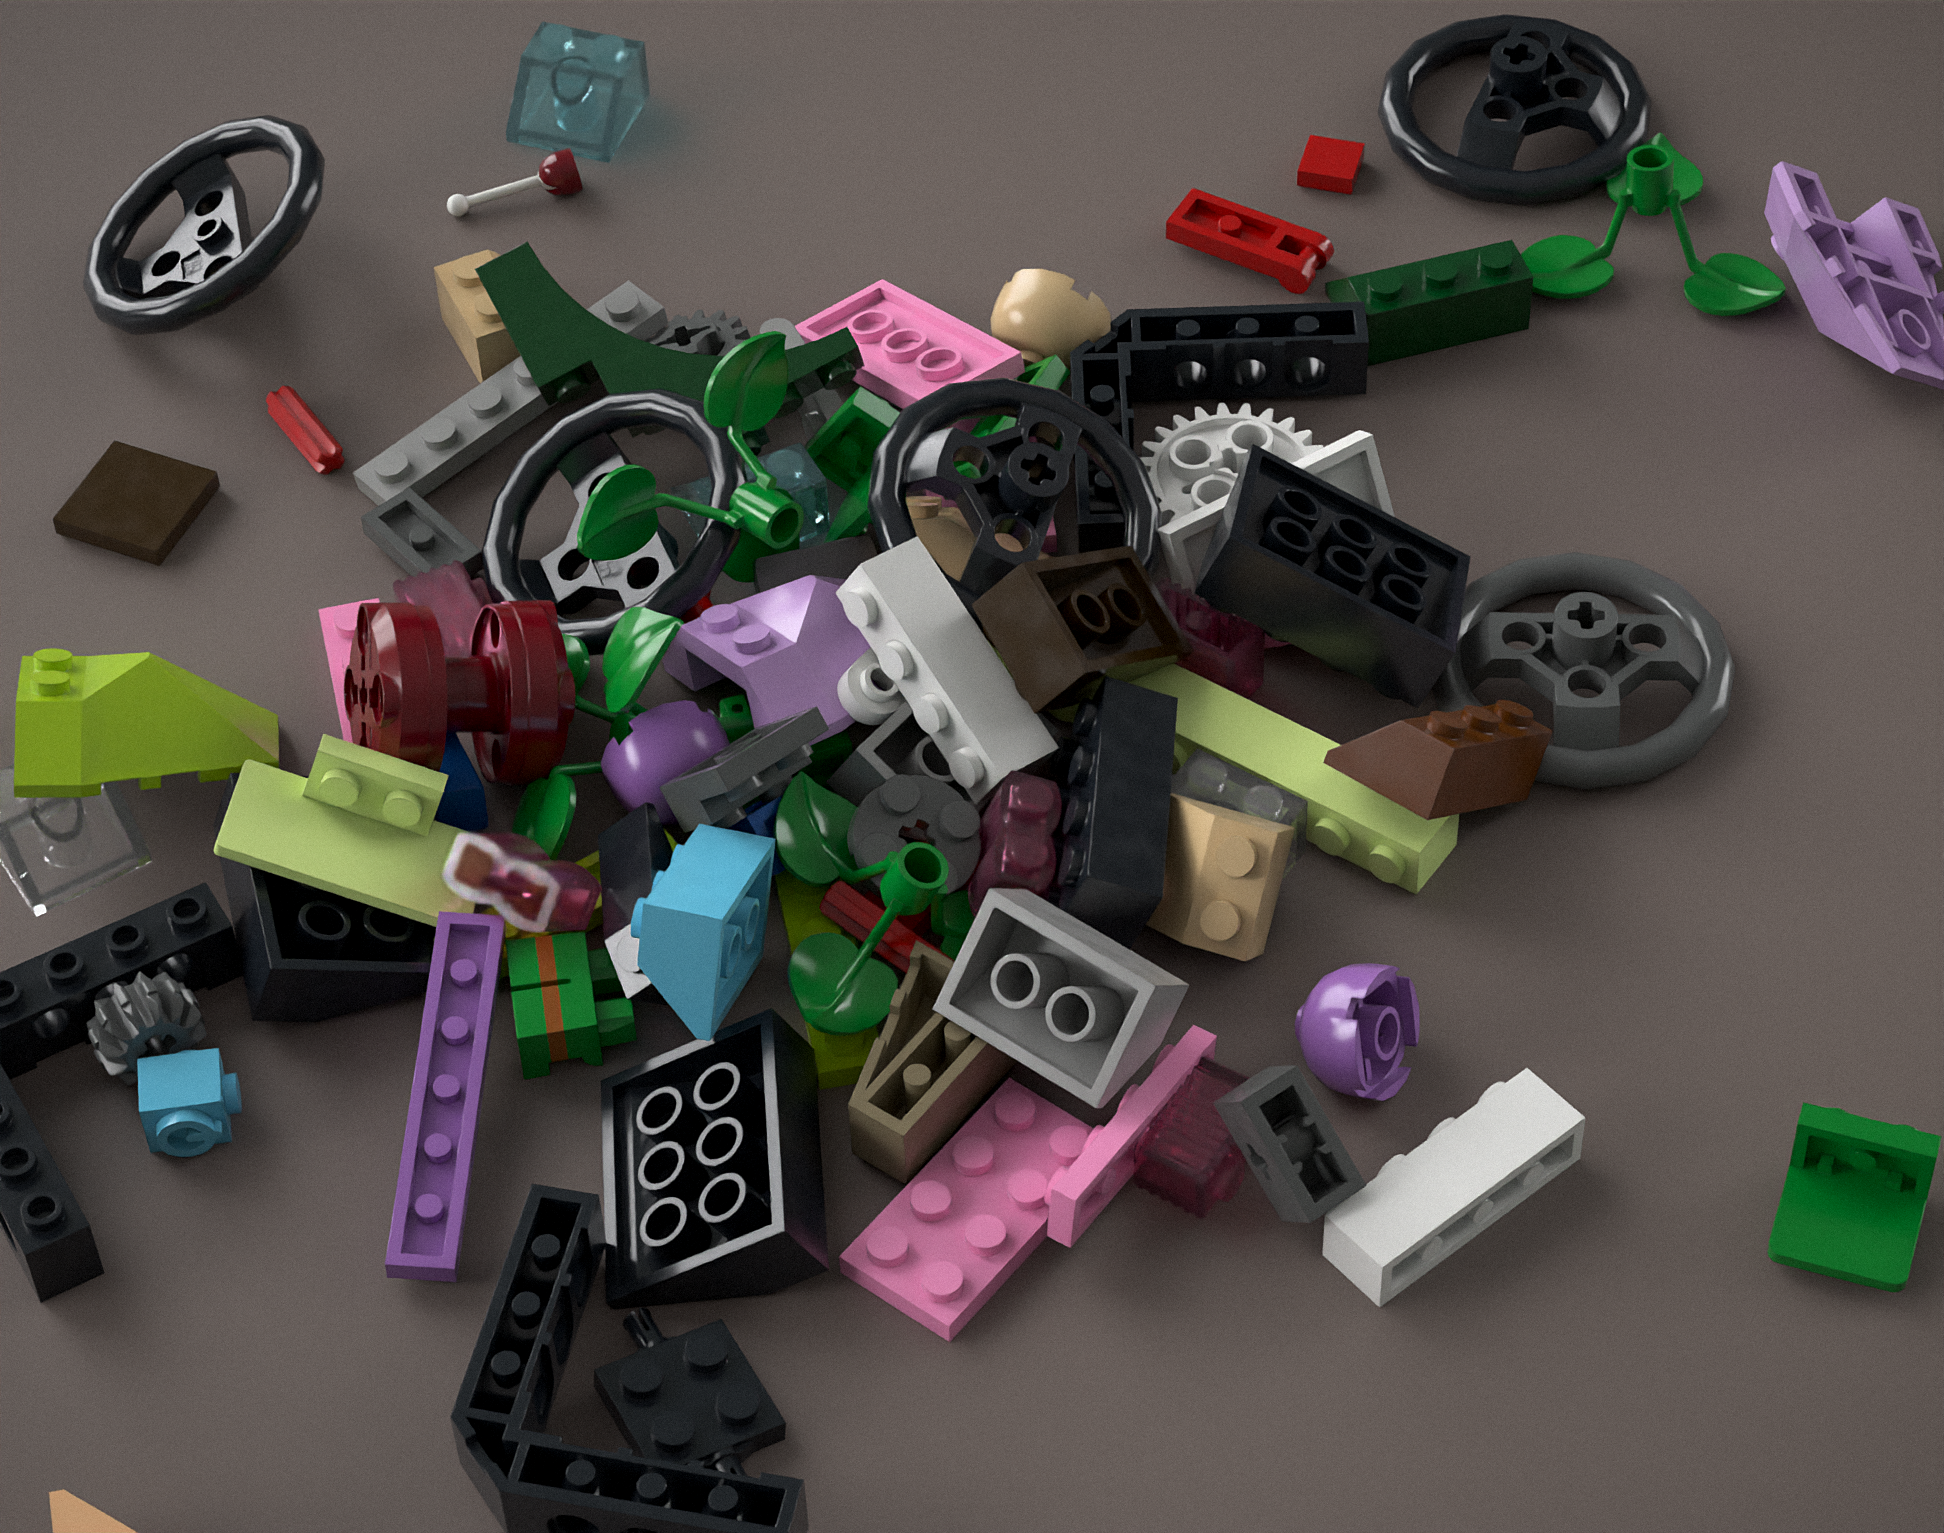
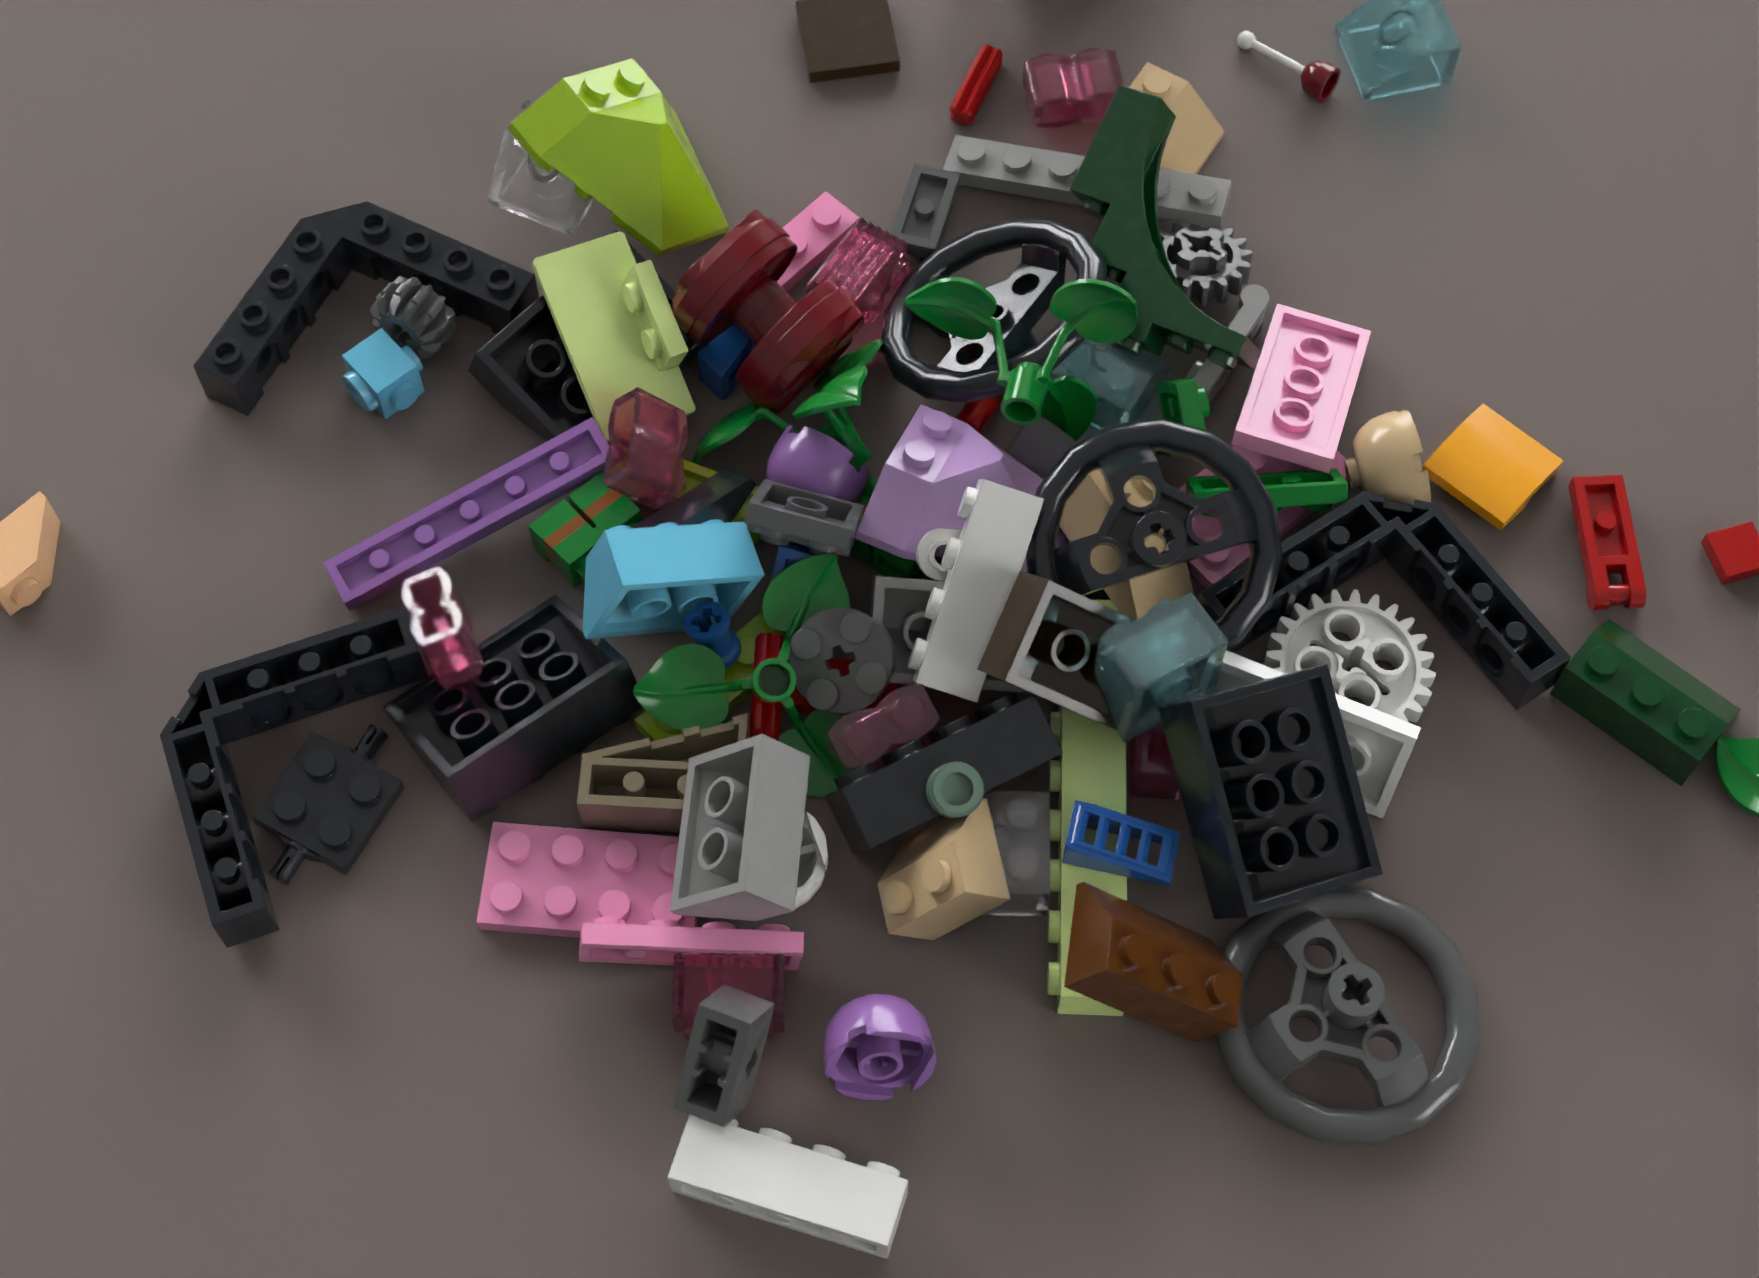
camera: 55 degrees right, 15 degrees up
none -> clear pink brick [401,566,483,688]
none -> blue bush [683,601,742,668]
none -> sand green tile [926,762,984,818]
none -> clear pink brick [1022,48,1125,128]
none -> blue slope [1062,800,1180,886]
none -> clear light blue slope [1094,592,1228,742]
none -> light orange slope [1422,404,1564,531]

